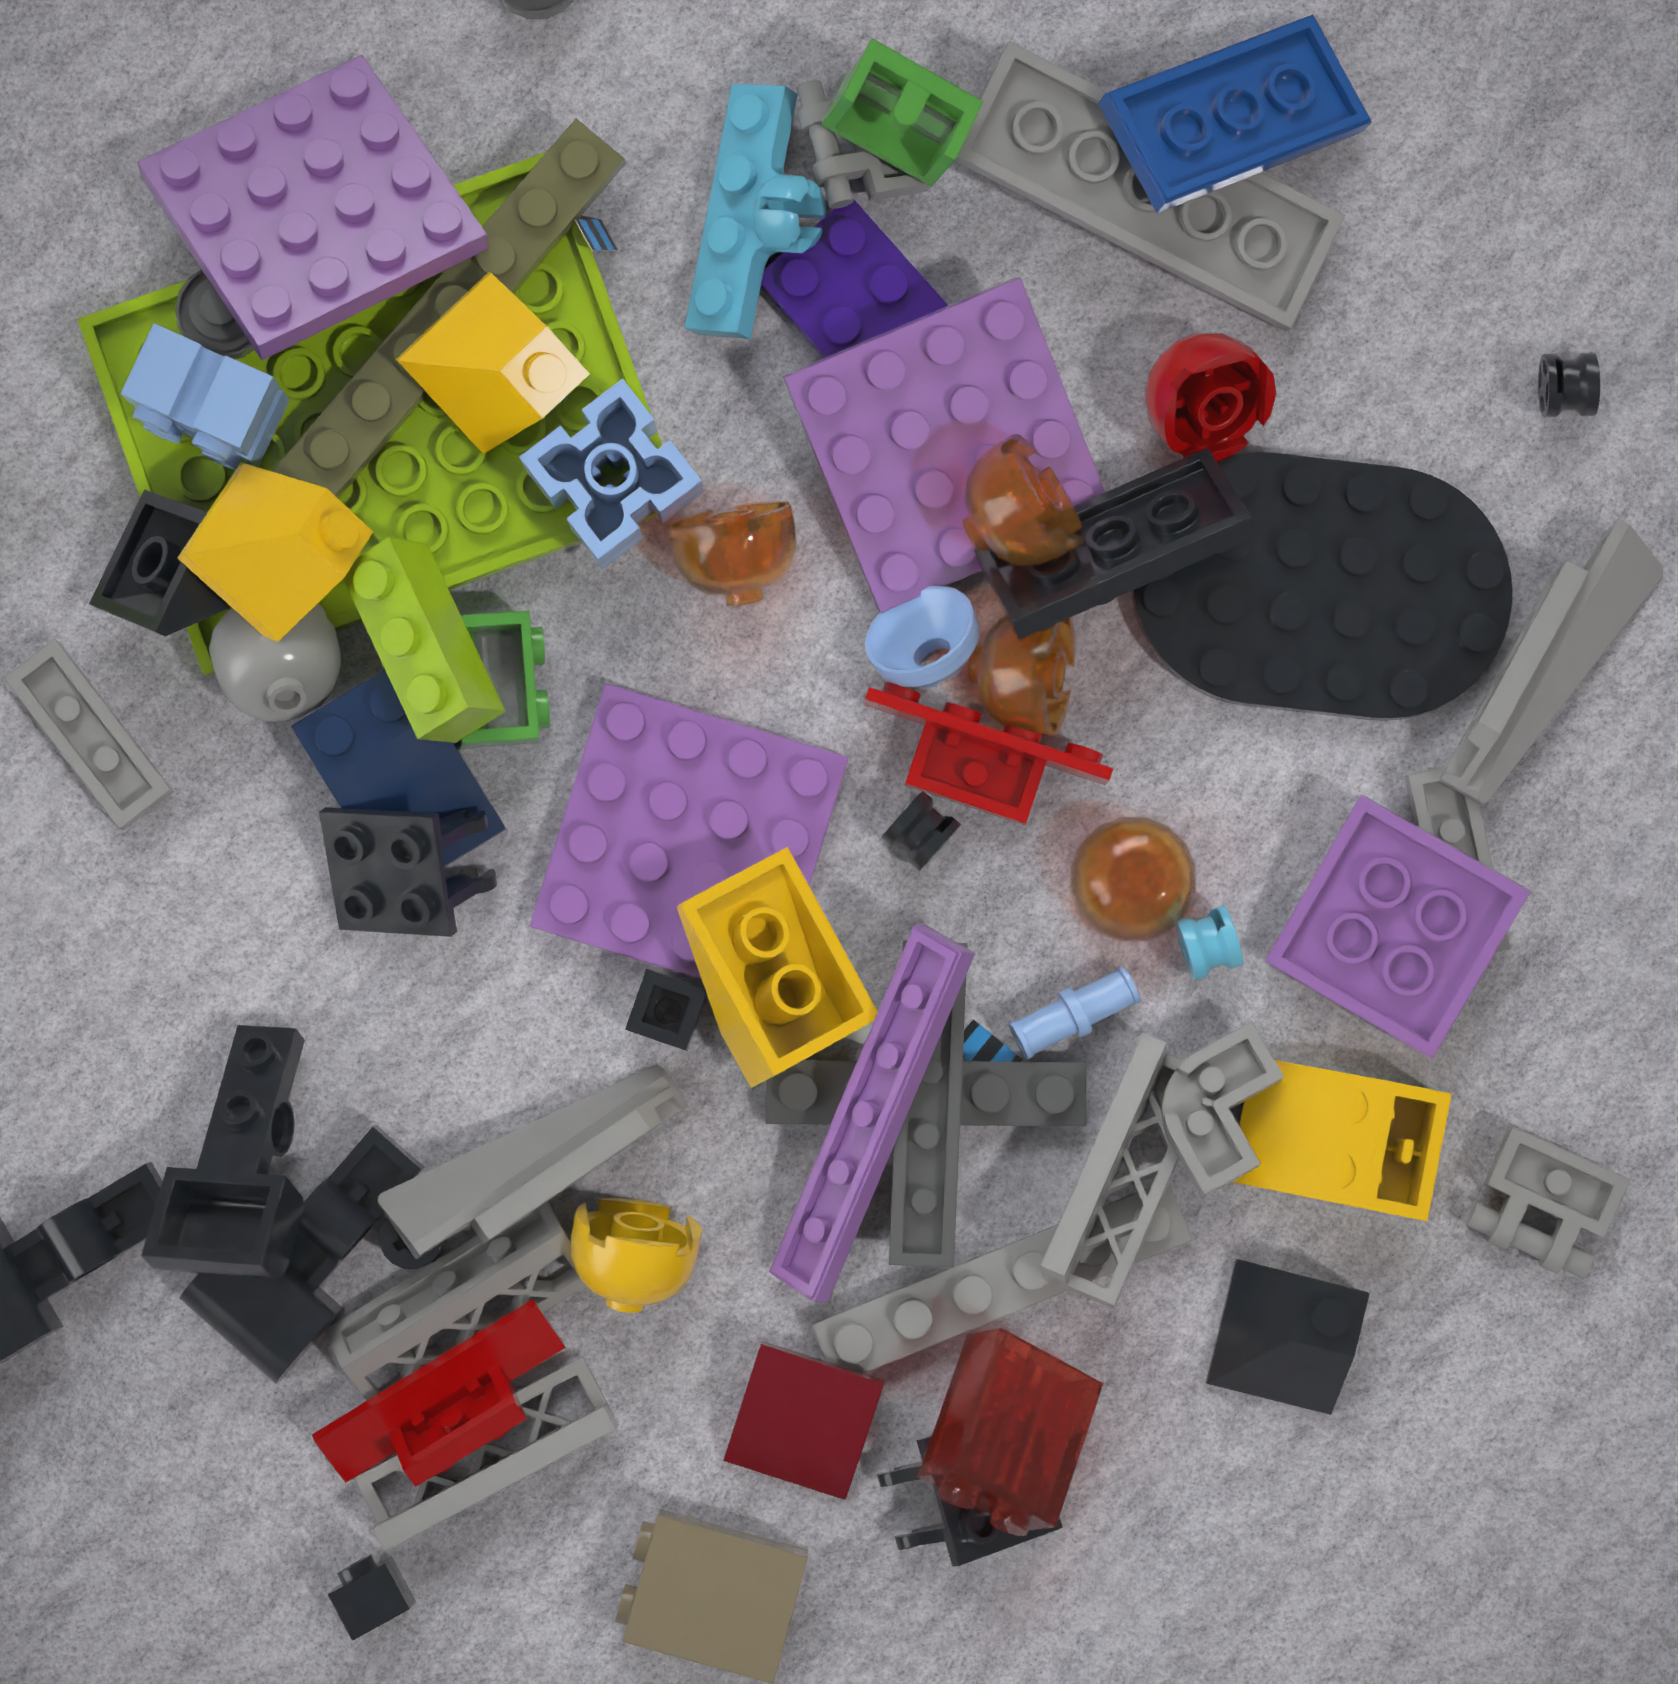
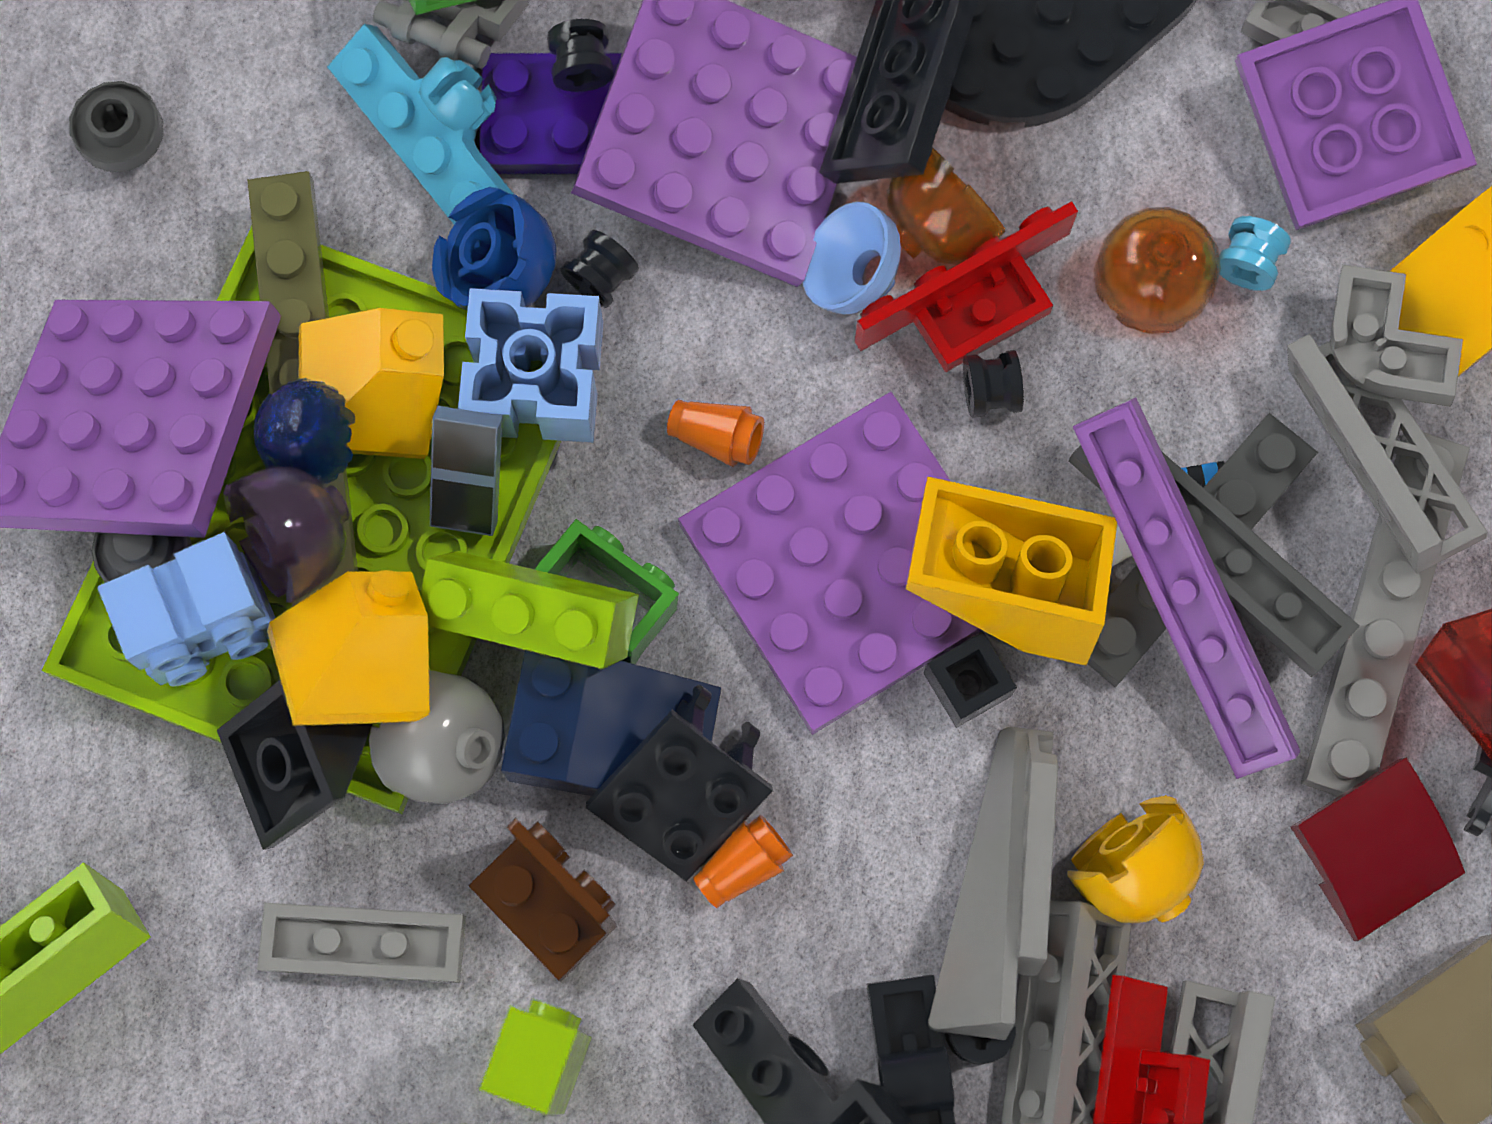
camera: 45 degrees left, 10 degrees down
sticker [575,219,618,251] -> none
clear orange cylinder [668,501,797,606] -> none
clear orange cylinder [962,434,1084,566] -> none
light blue pin [1008,966,1141,1059] -> none
none -> cylinder [224,467,350,603]
none -> clear blue hair [254,378,356,489]
none -> black tile [430,406,503,536]
none -> blue cylinder [432,187,557,311]
none -> reddish brown bracket [468,818,617,982]
none -> lime brick [479,999,592,1115]
none -> black wheel [547,19,614,92]
none -> black wheel [560,229,639,308]
none -> orange cone [667,400,765,467]
none -> orange cone [693,814,793,908]

